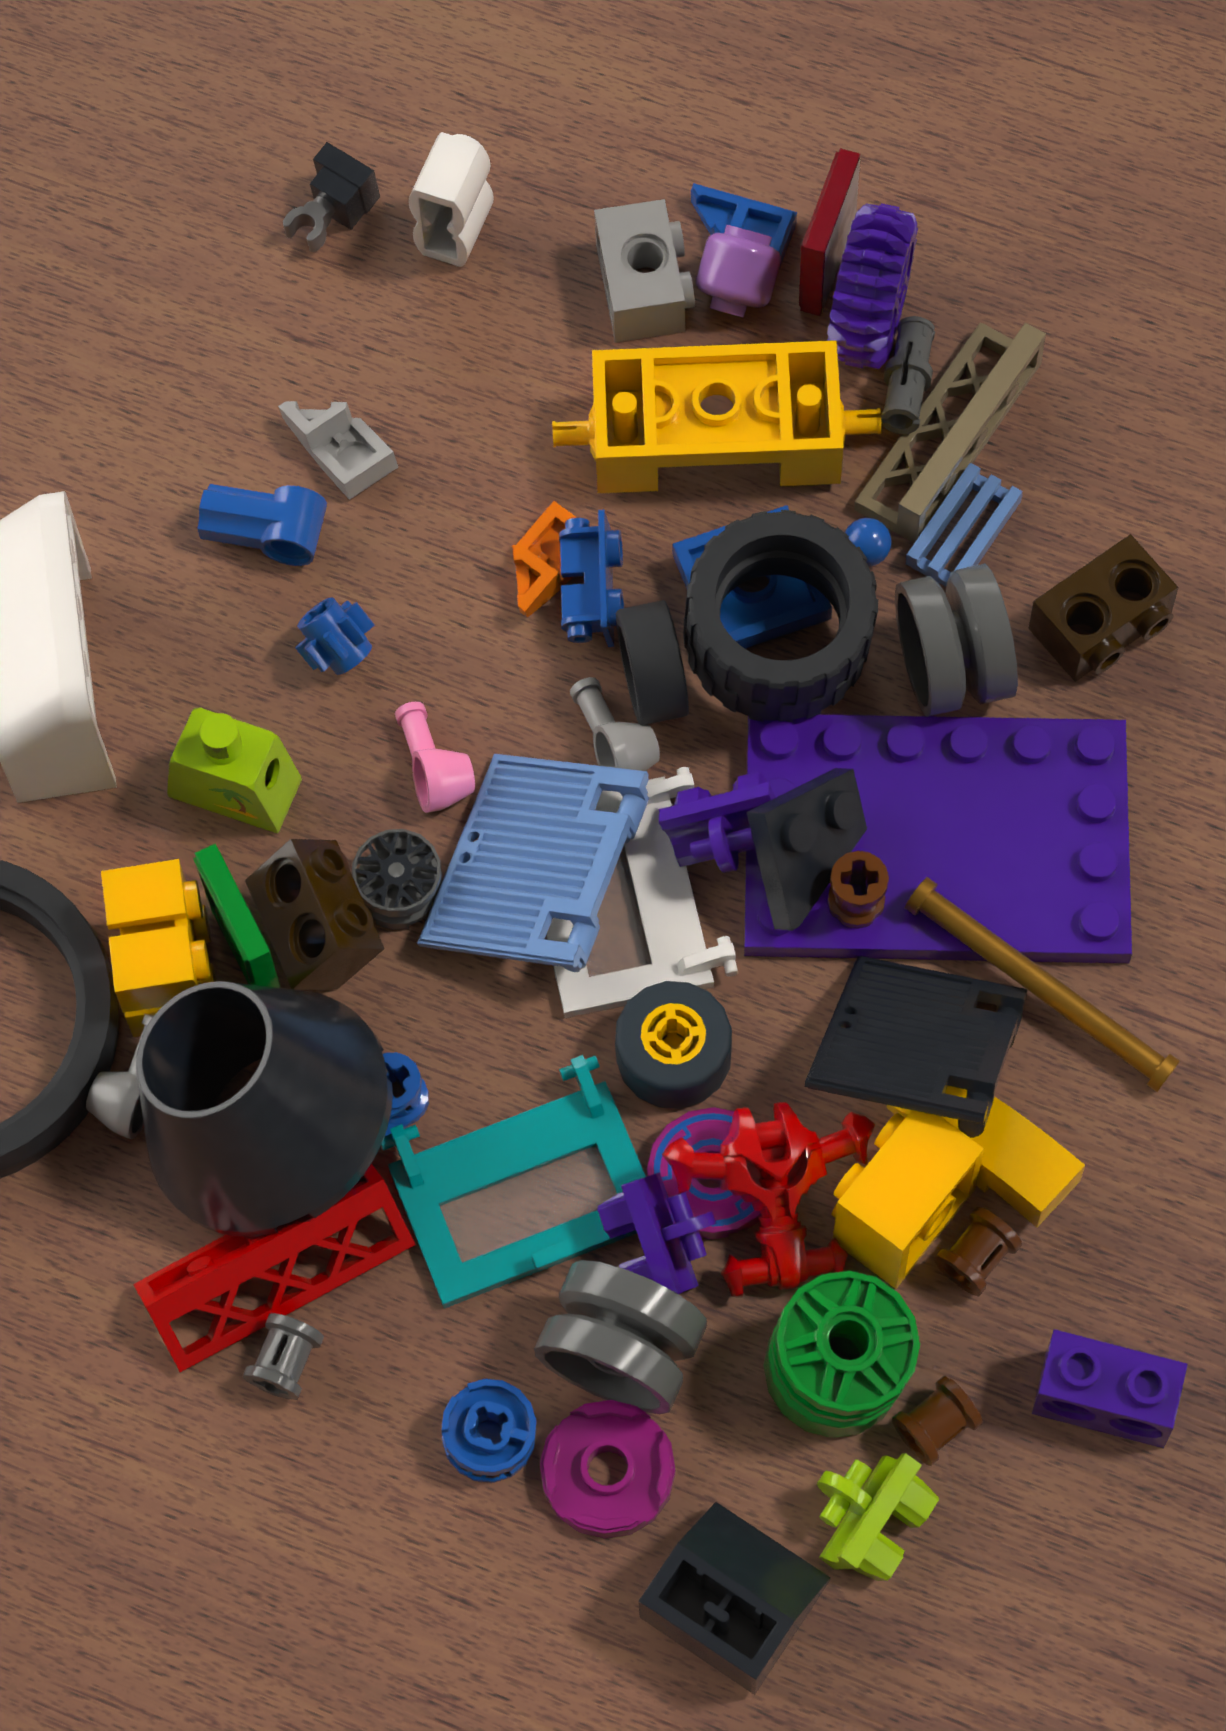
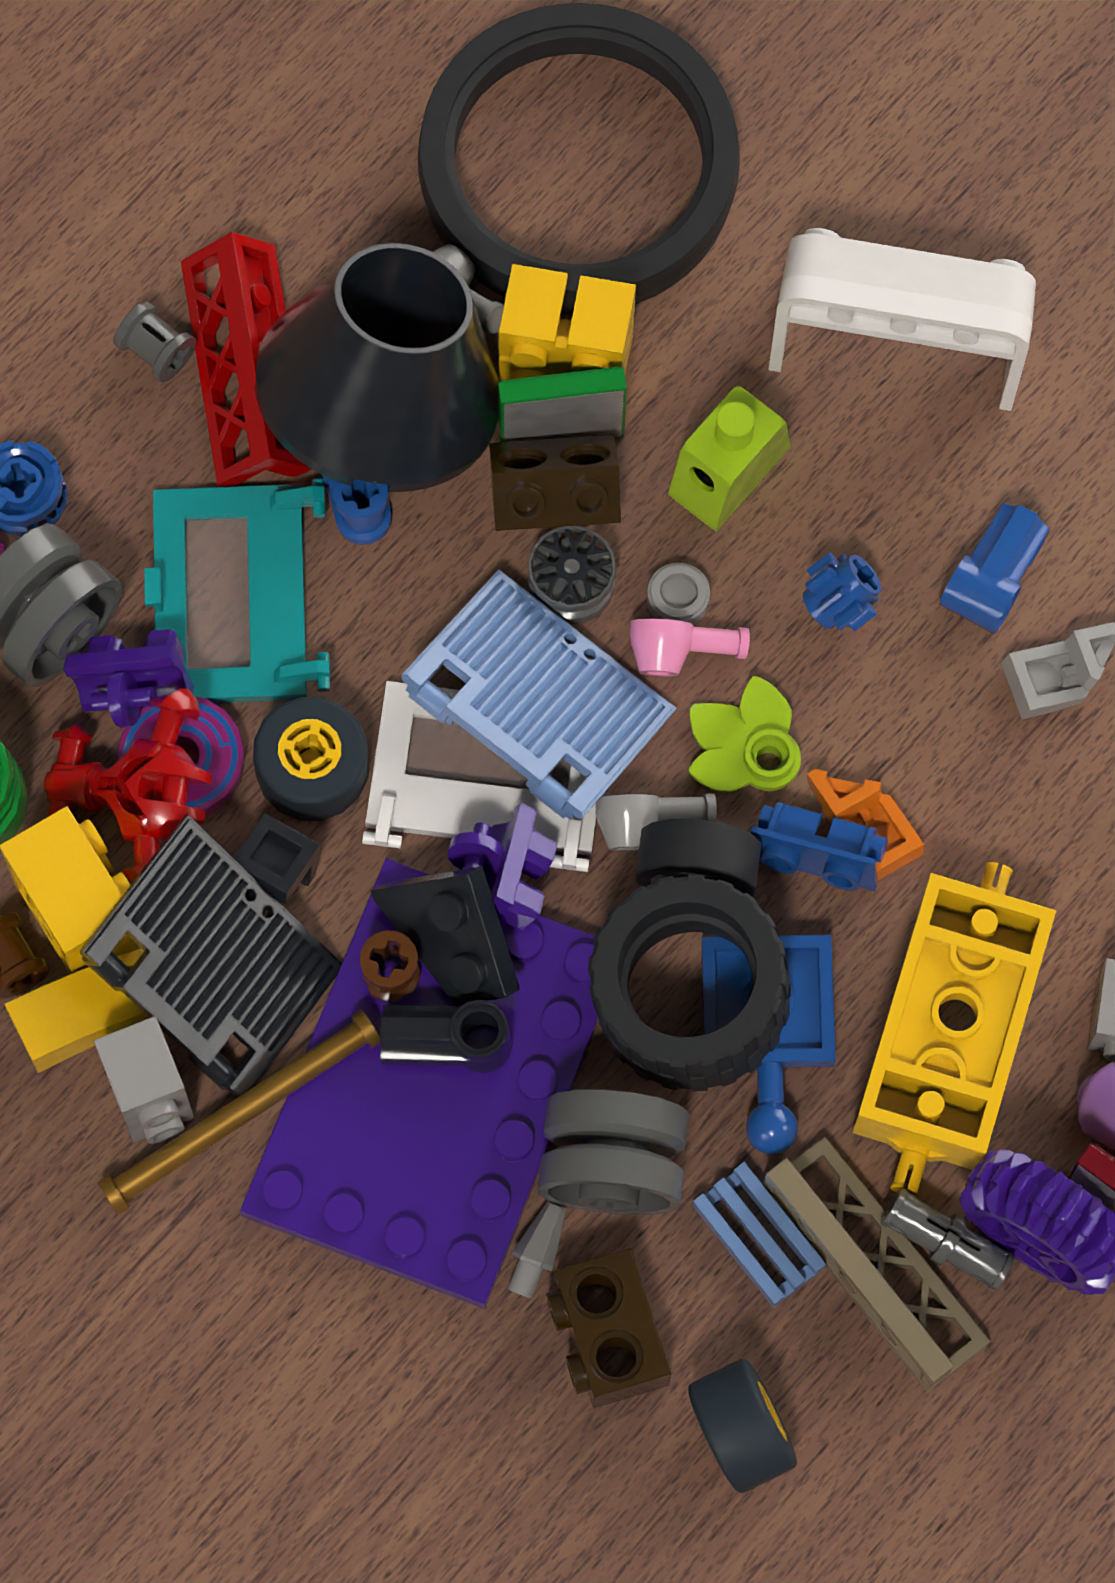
camera: 105 degrees right, 5 degrees up
none -> light grey brick [94,1016,194,1144]
none -> black panel [234,813,320,904]
none -> black piece [380,1000,512,1073]
none -> light grey bar [508,1201,567,1299]
none -> light grey tile [647,563,710,625]
none -> black wheel [688,1359,797,1493]
none -> lime plate [689,676,801,793]

